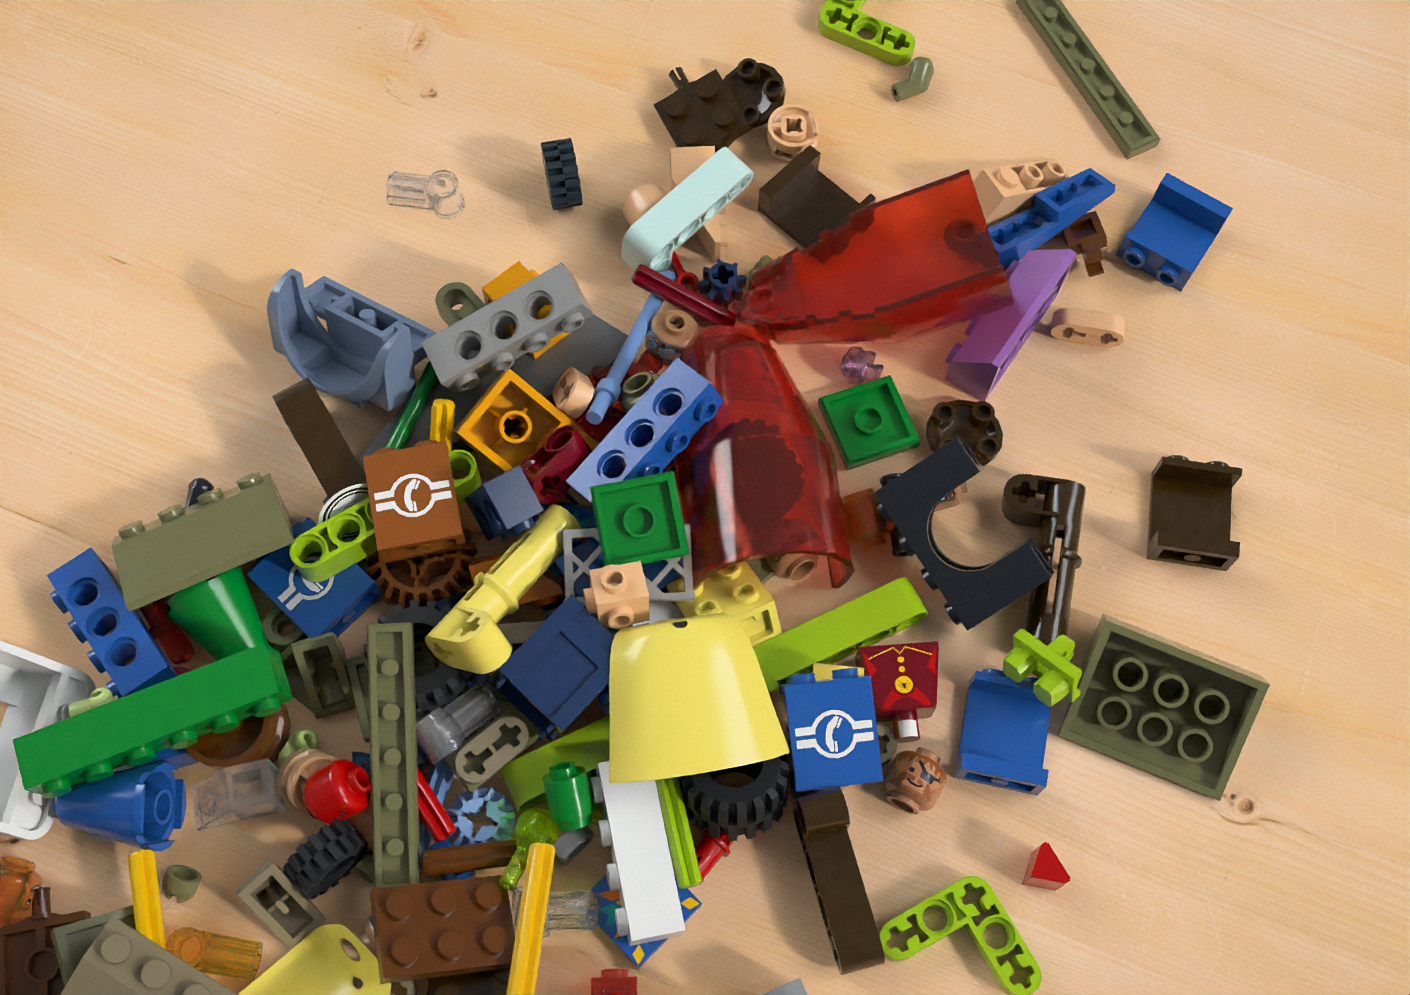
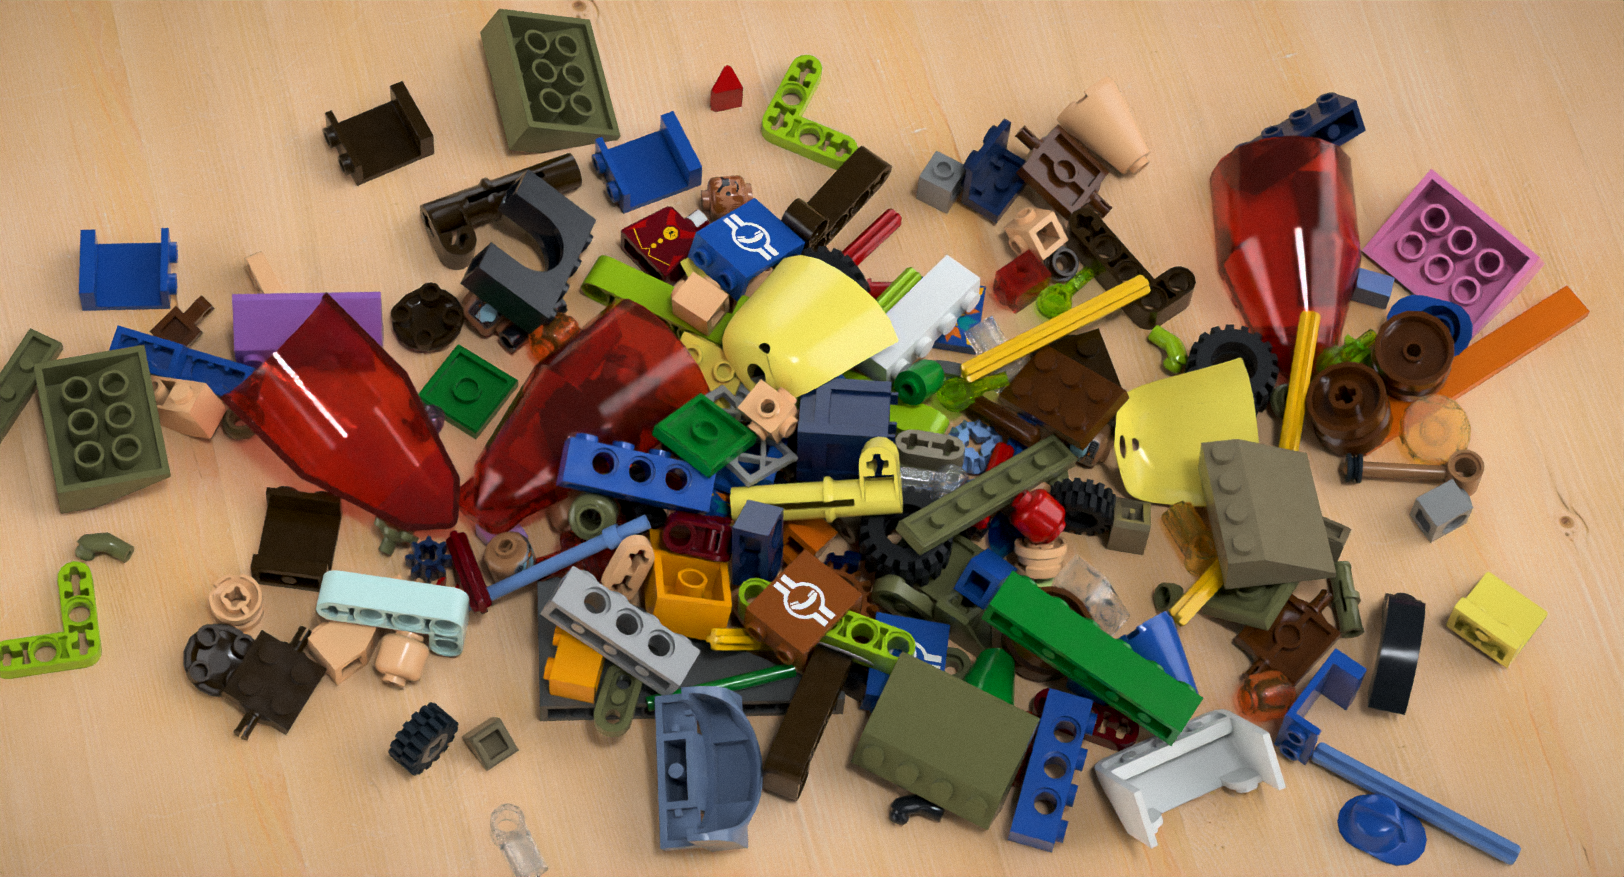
camera: 130 degrees left, 5 degrees down
yellowish green arm [69,687,119,717] -> none
lime hips [1003,628,1082,707] -> none
none -> olive slope [33,345,171,514]
none -> dark tan slope [462,717,519,771]
none -> light nougat brick [671,272,730,336]
none -> red axle [842,208,902,266]
none -> olive plate [871,574,935,622]
none -> blue brick [953,548,1018,610]

